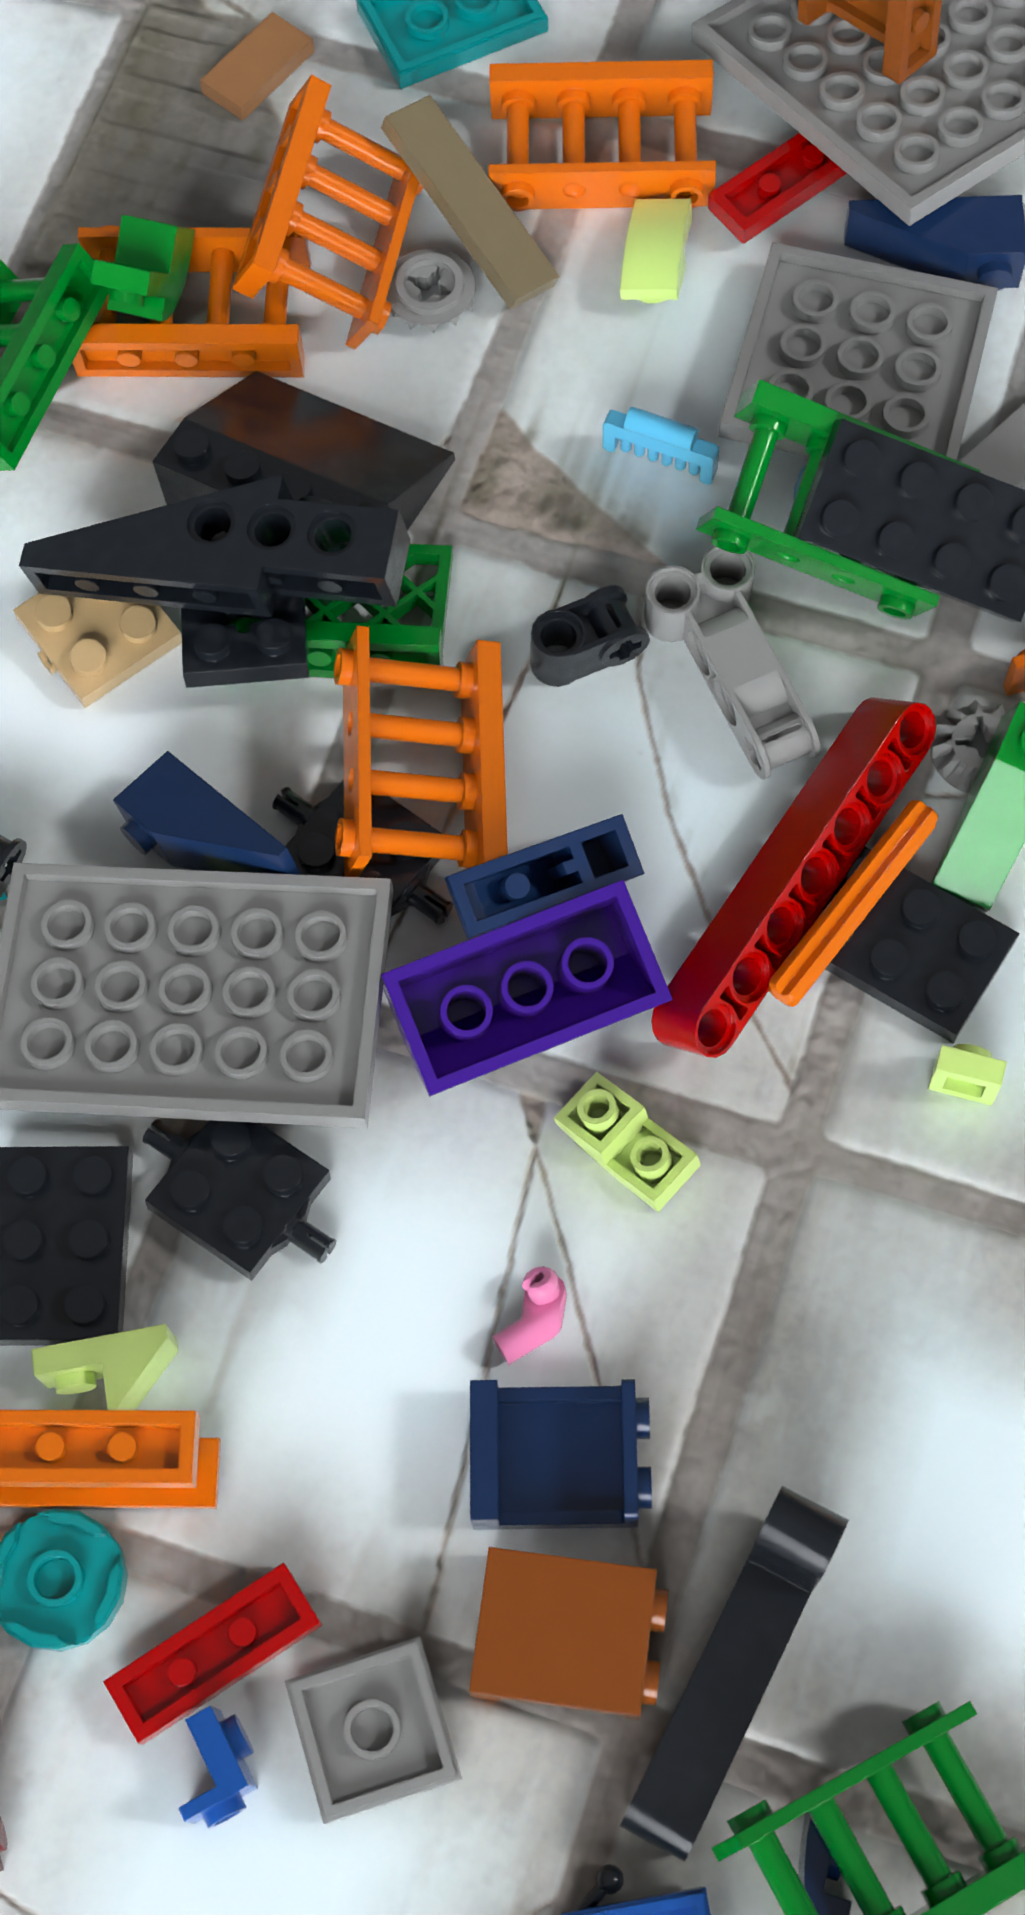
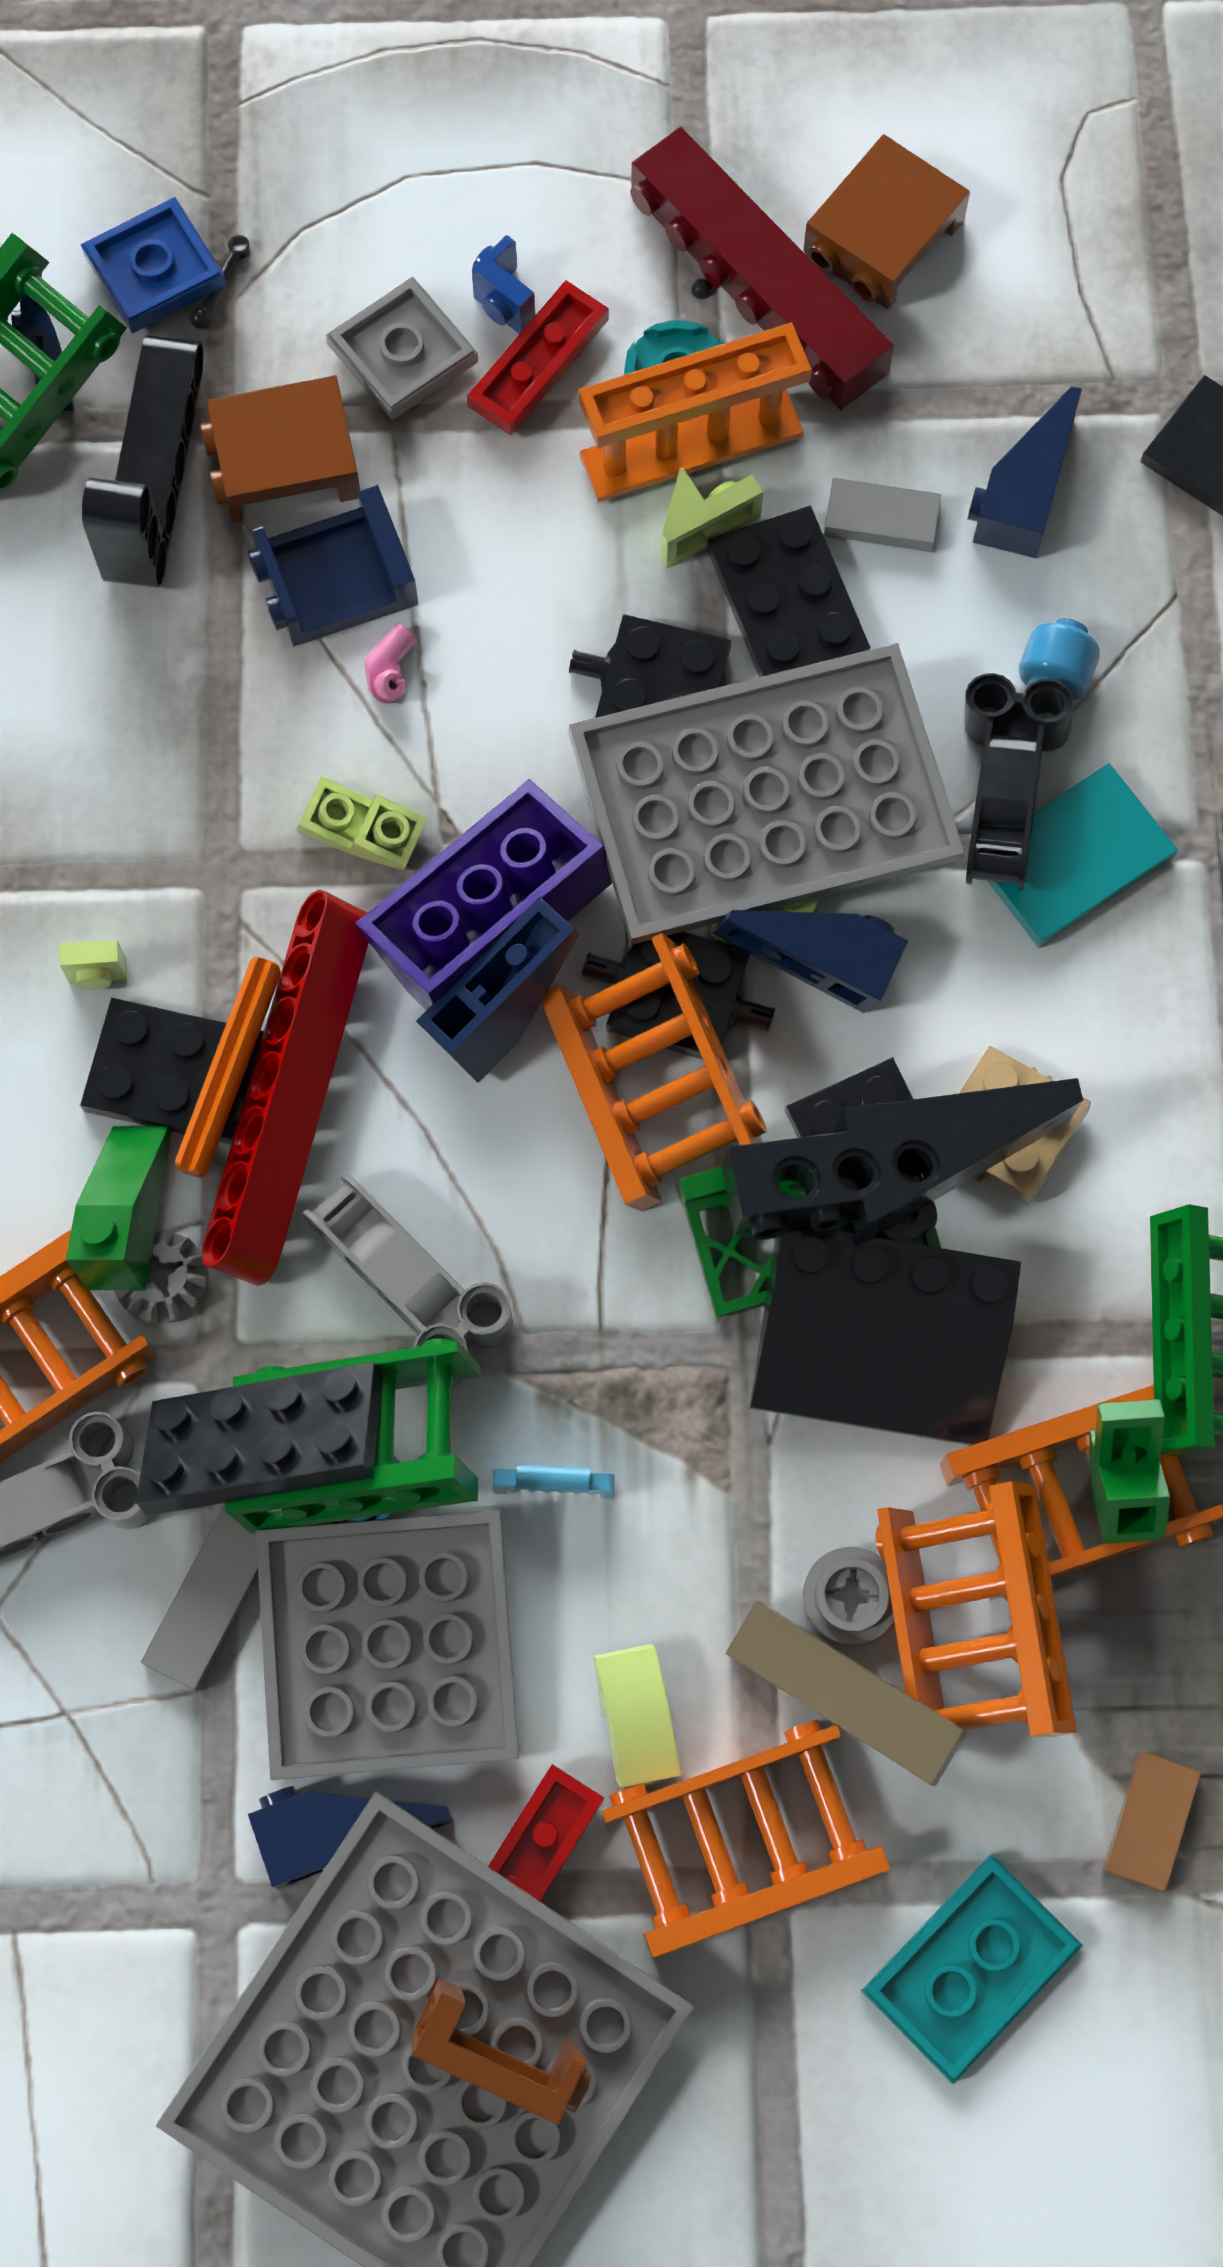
camera: 155 degrees right, 5 degrees up
black piece [530,585,650,687] -> none

